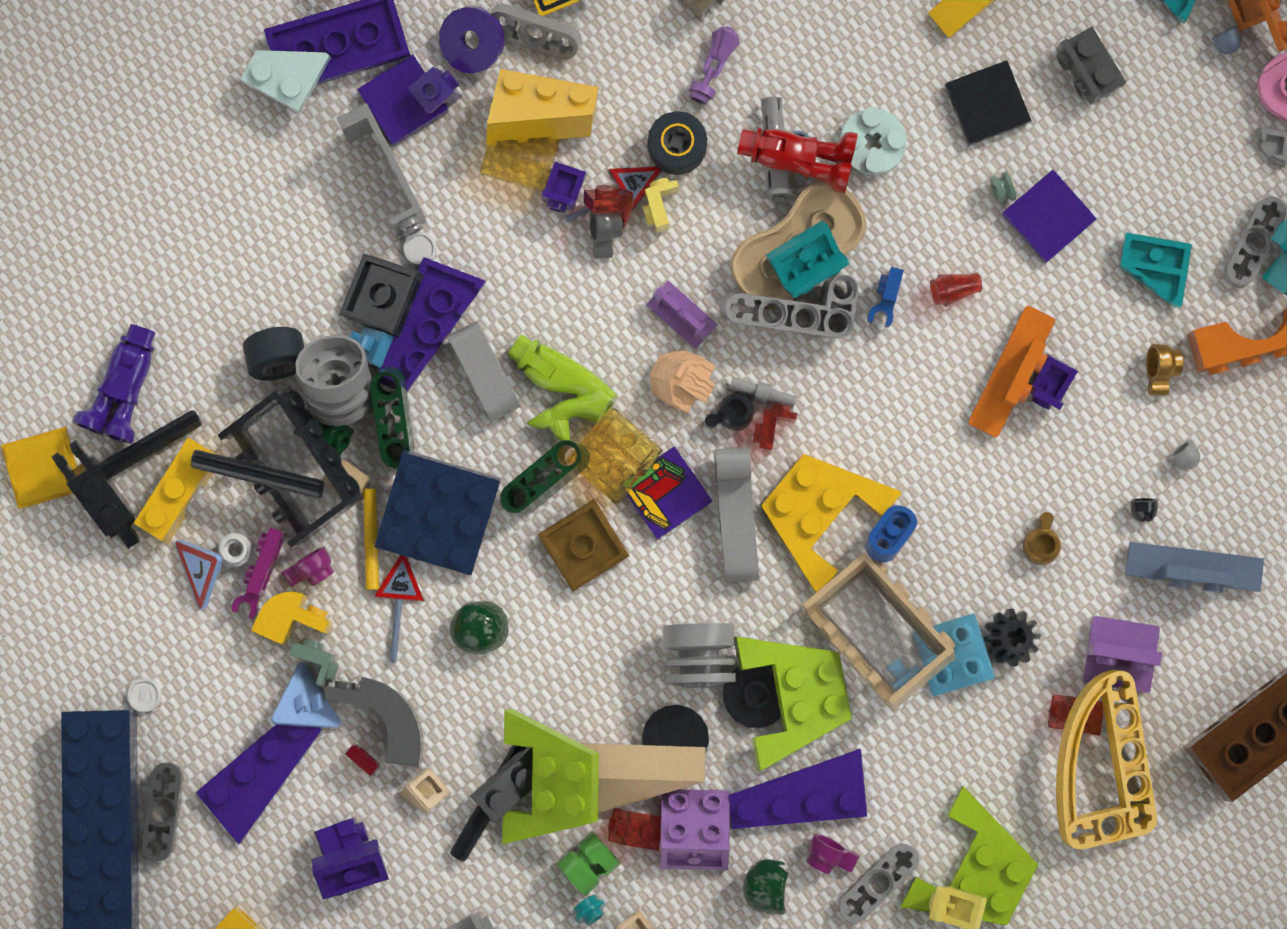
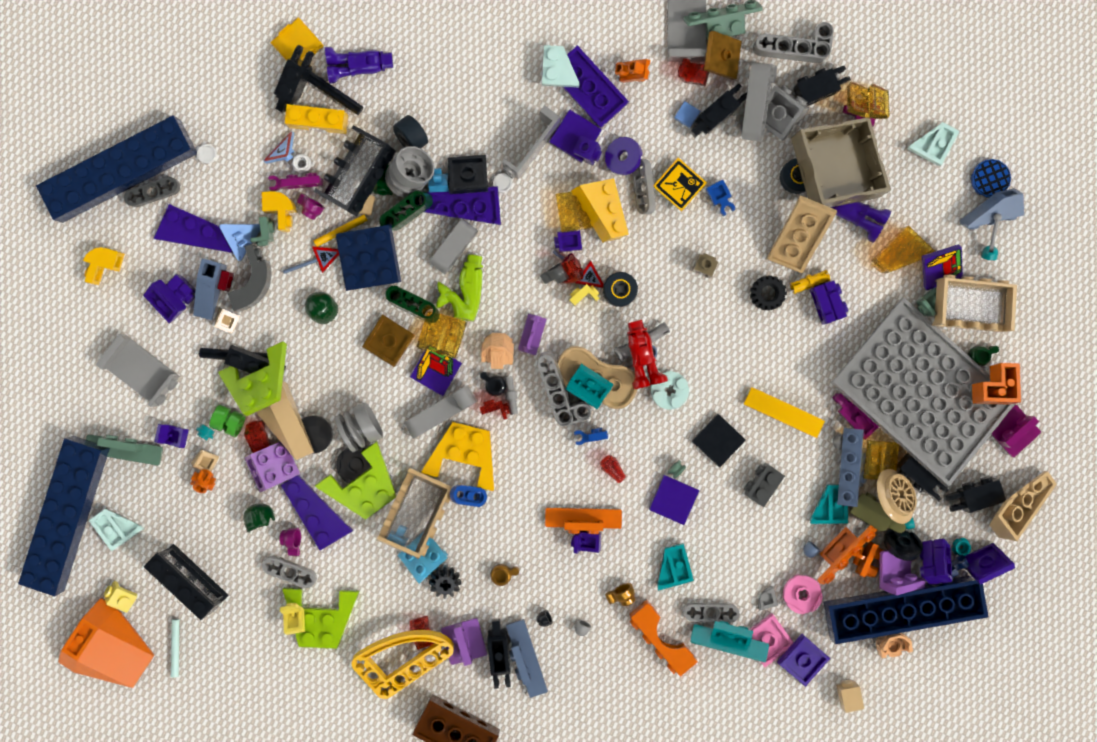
camera: 60 degrees right, 5 degrees up
black axle [190,450,325,498] -> none
medium lavender piece [689,26,740,105] -> none
none -> sand blue slope [193,258,227,320]
none -> black hinge [487,618,511,689]

